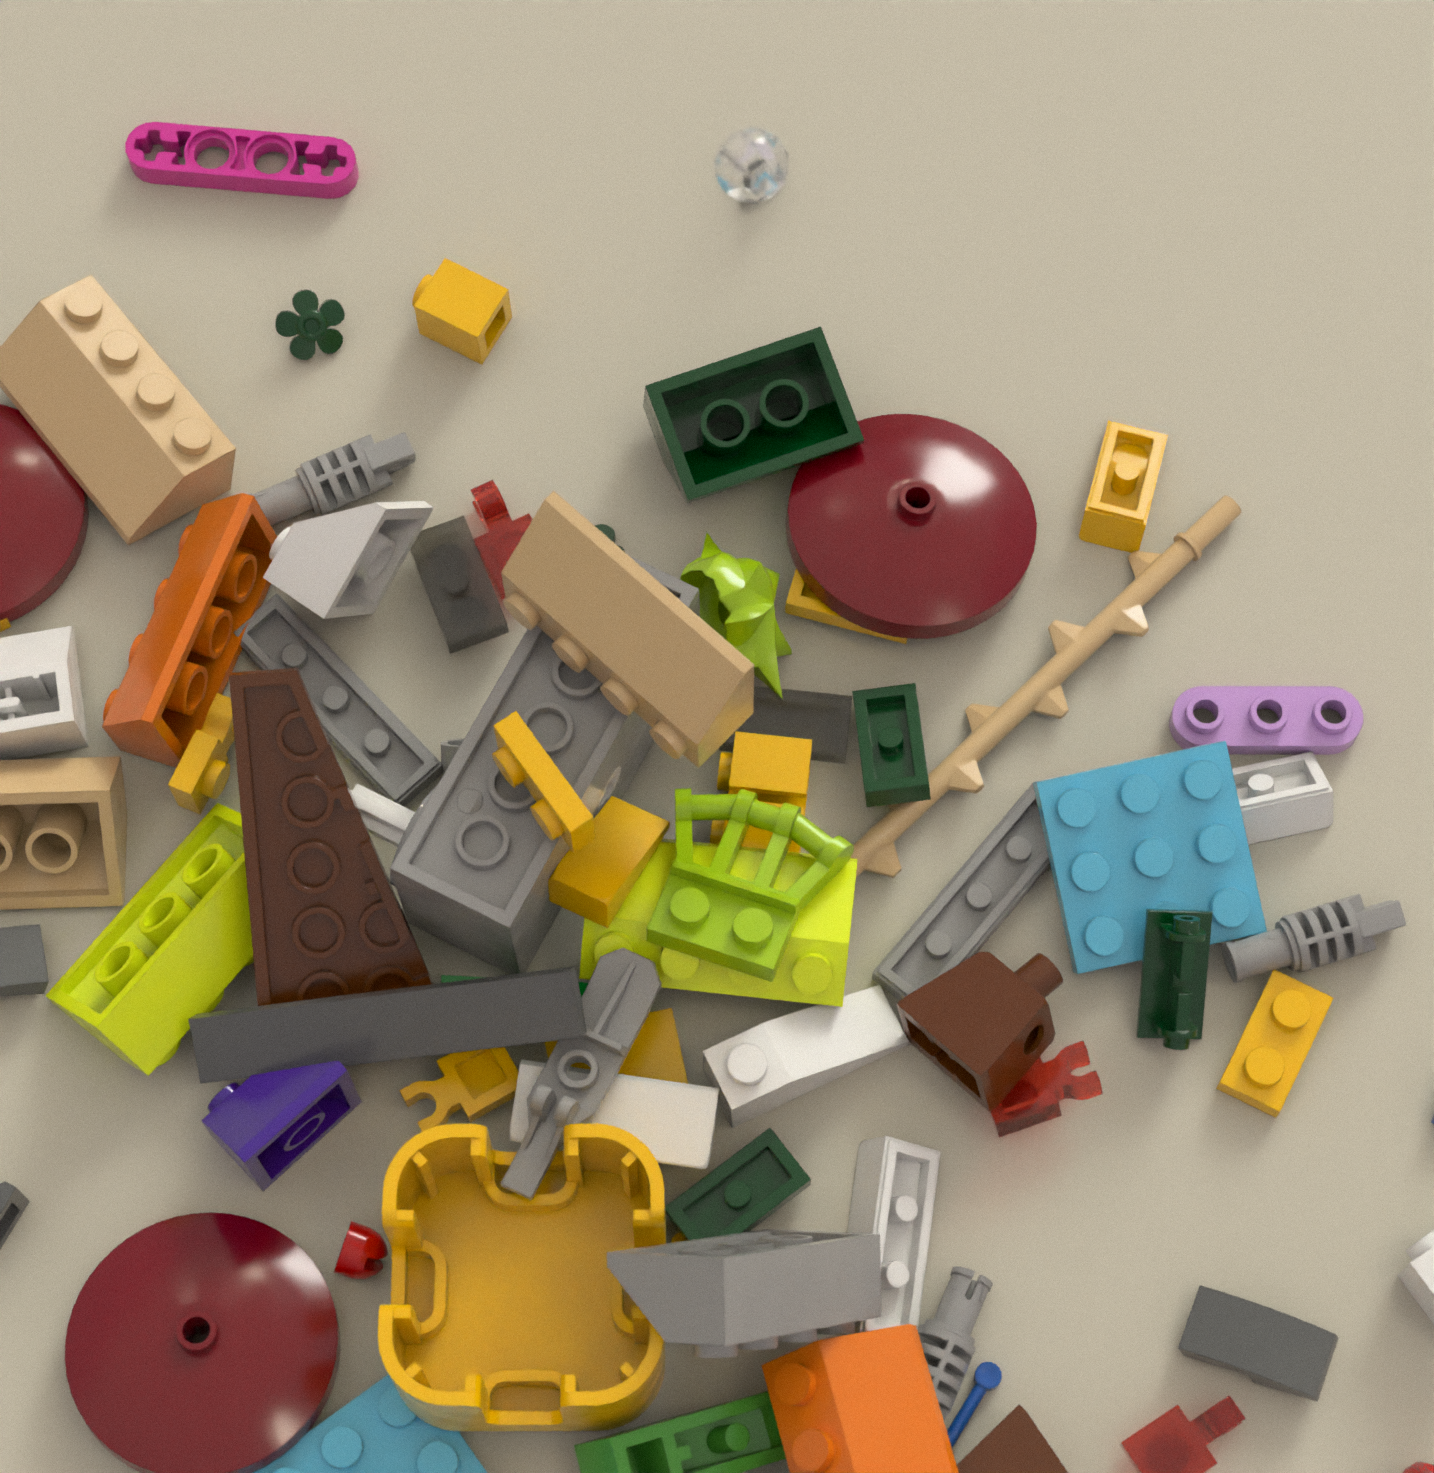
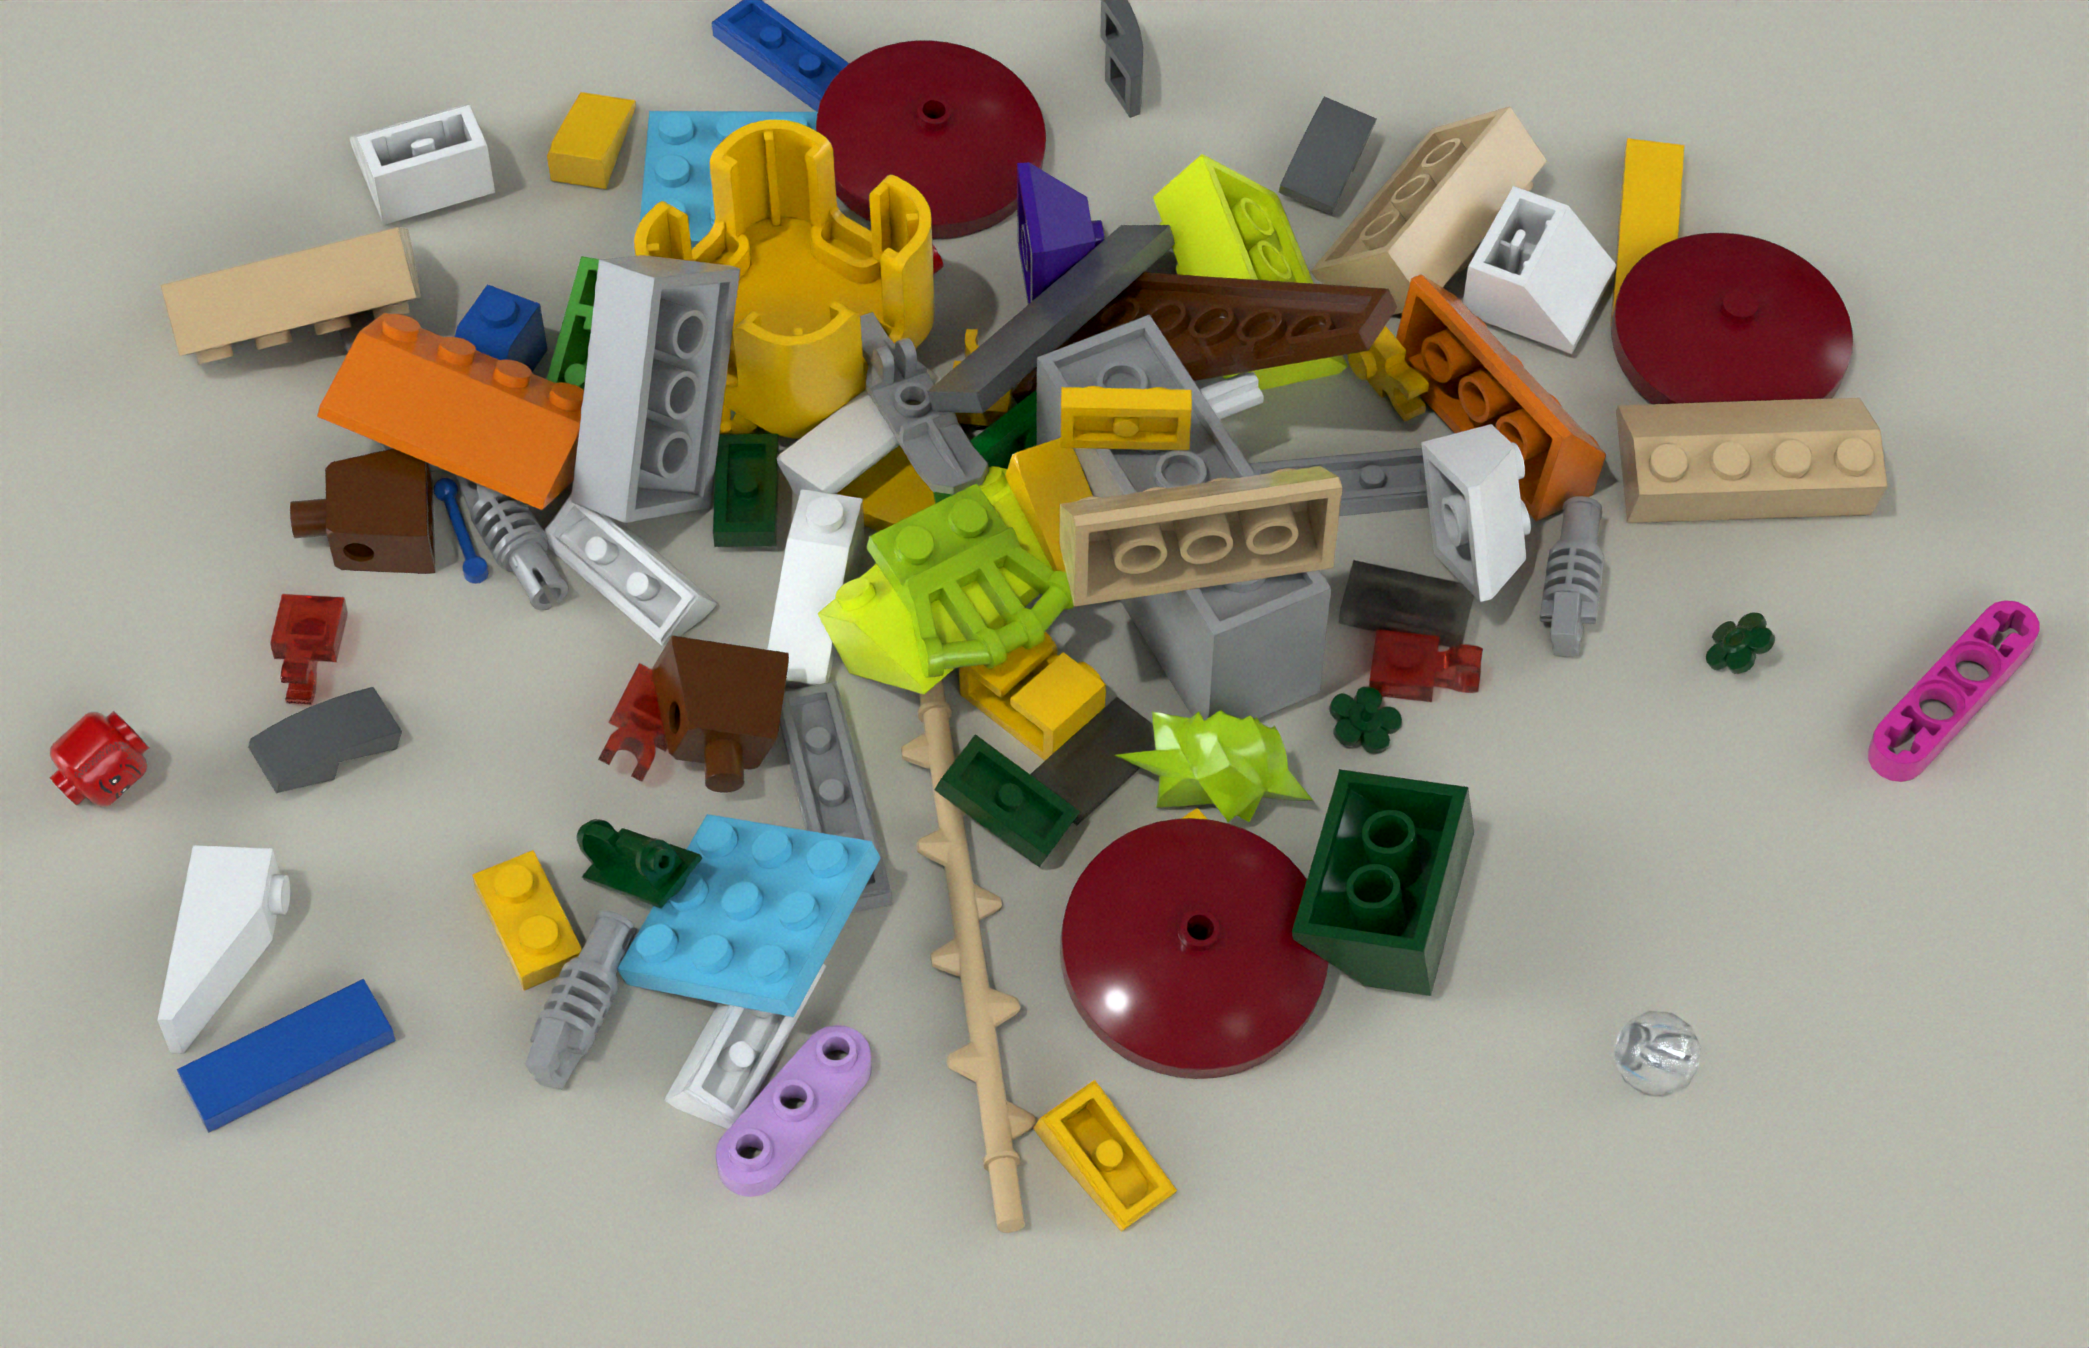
camera: 125 degrees right, 15 degrees down
yellow brick [412,258,512,365] -> none

